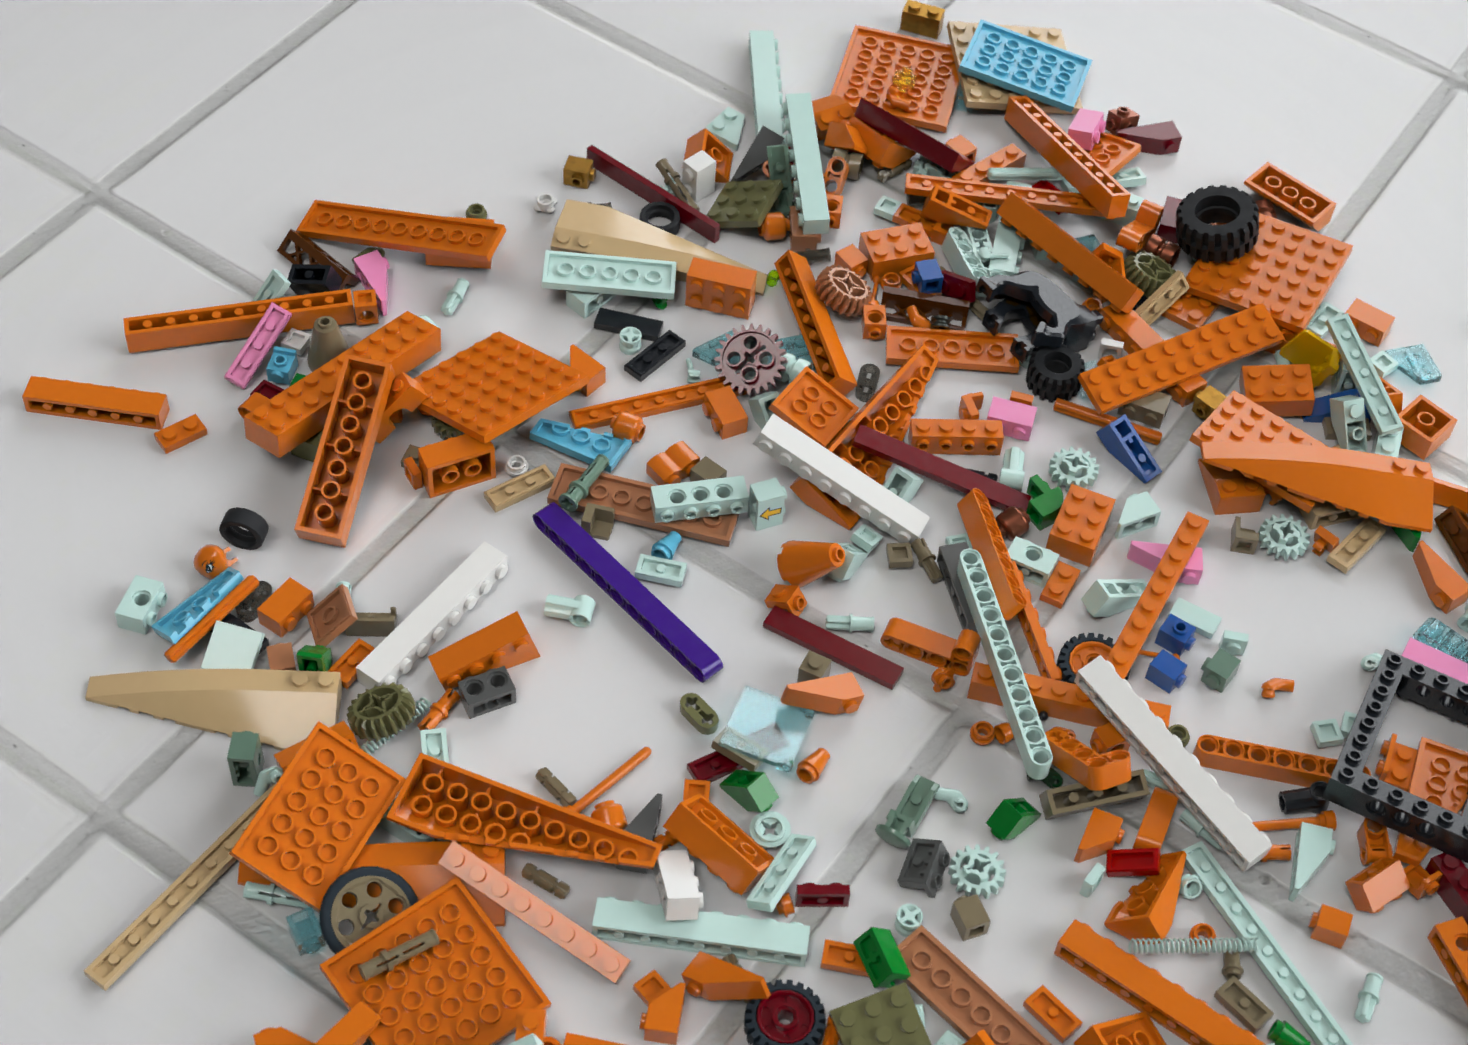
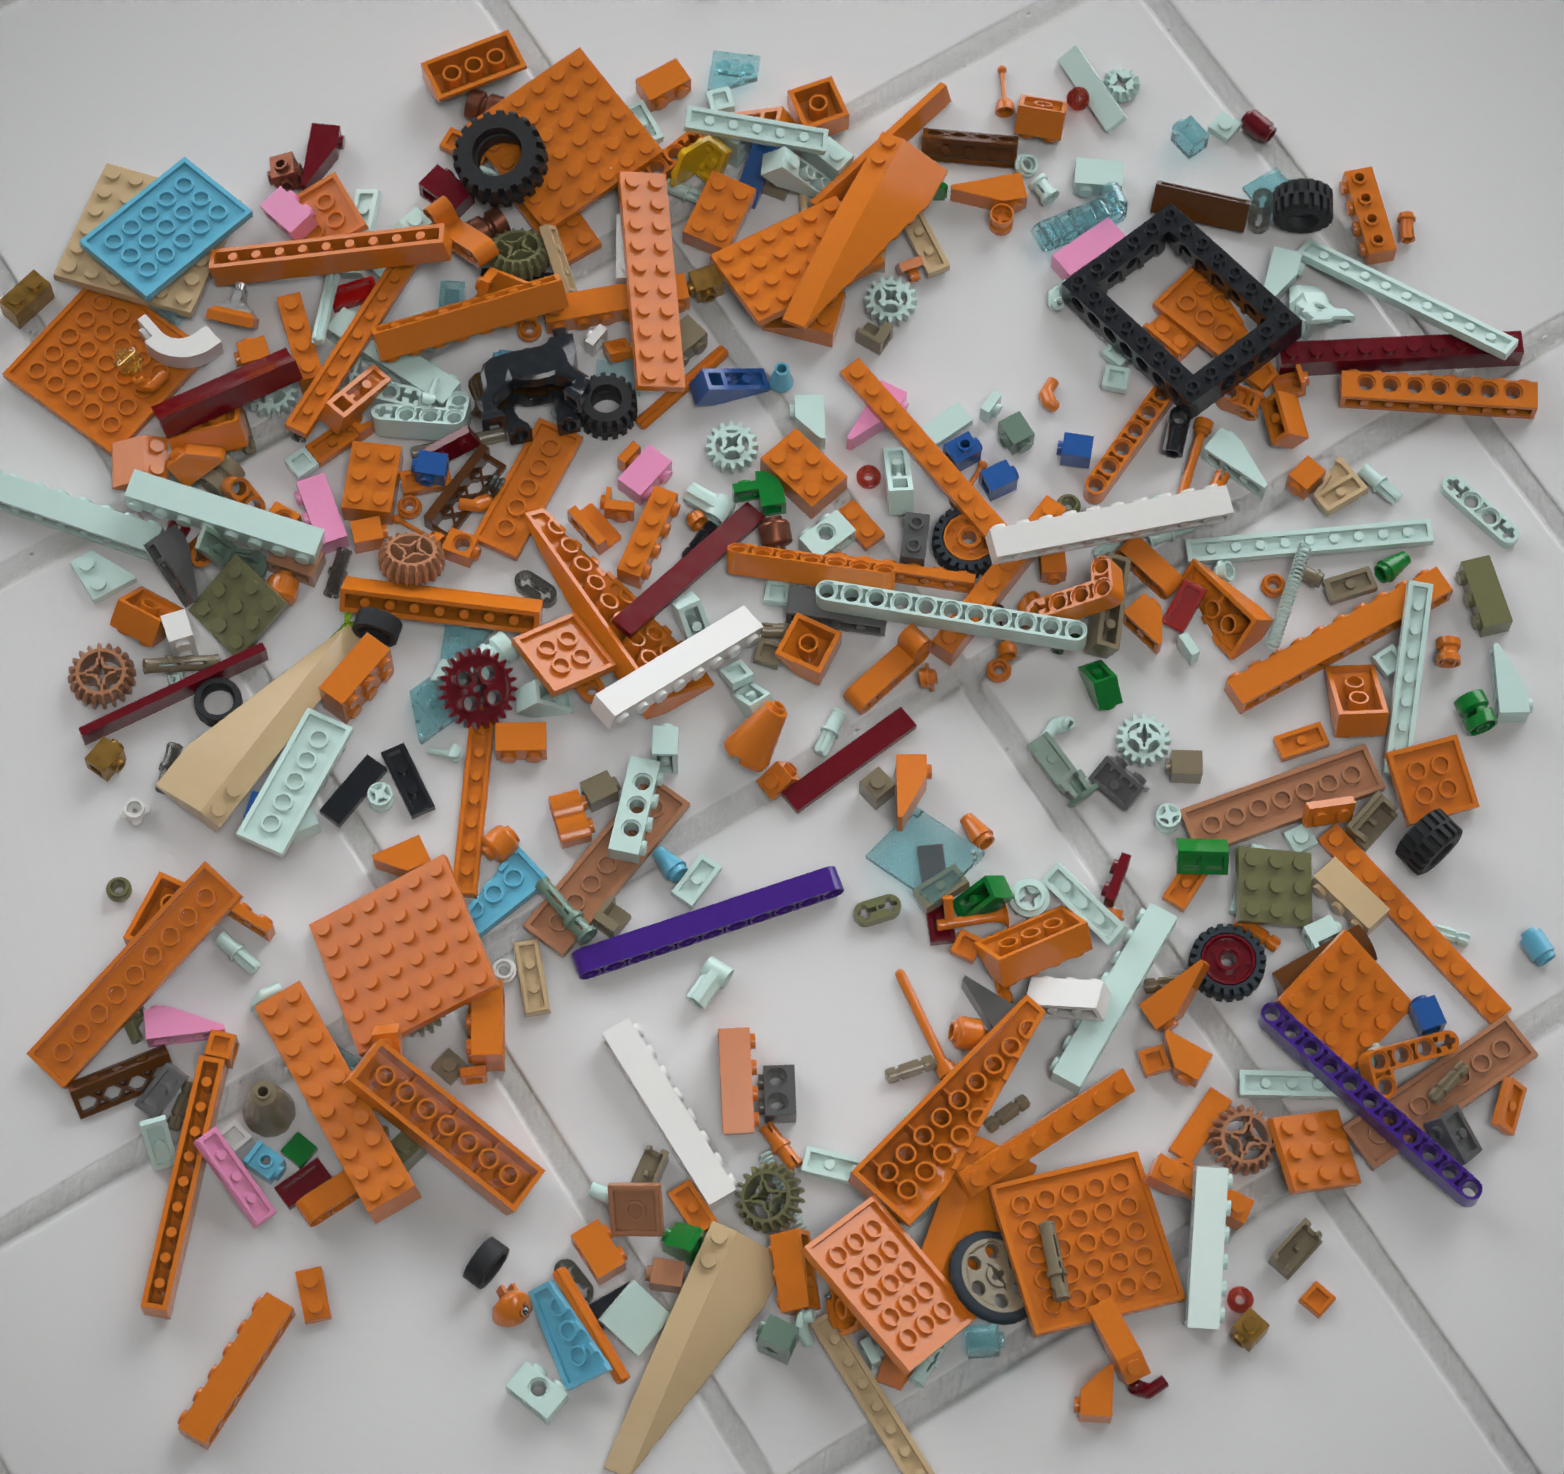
camera: 65 degrees left, 15 degrees up
none -> nougat gear [67,643,137,710]
none -> white arch [138,314,224,369]
none -> piece [206,282,259,329]
none -> orange plate [226,901,276,942]
none -> bright pink brick [294,473,349,554]
none -> black tyre [352,607,403,647]
none -> orange panel [568,503,621,556]
none -> orange hinge [686,510,708,532]
none -> medium azure cone [769,362,794,393]
none -> orange slope [775,612,842,686]
none -> clear red plate [856,465,881,489]
none -> dark grey brick [899,512,930,567]
none -> orange piece [936,895,1009,931]
none -> orange wheel [989,203,1014,236]
none -> blue brick [1056,432,1094,469]
none -> tan wing [1313,456,1368,517]

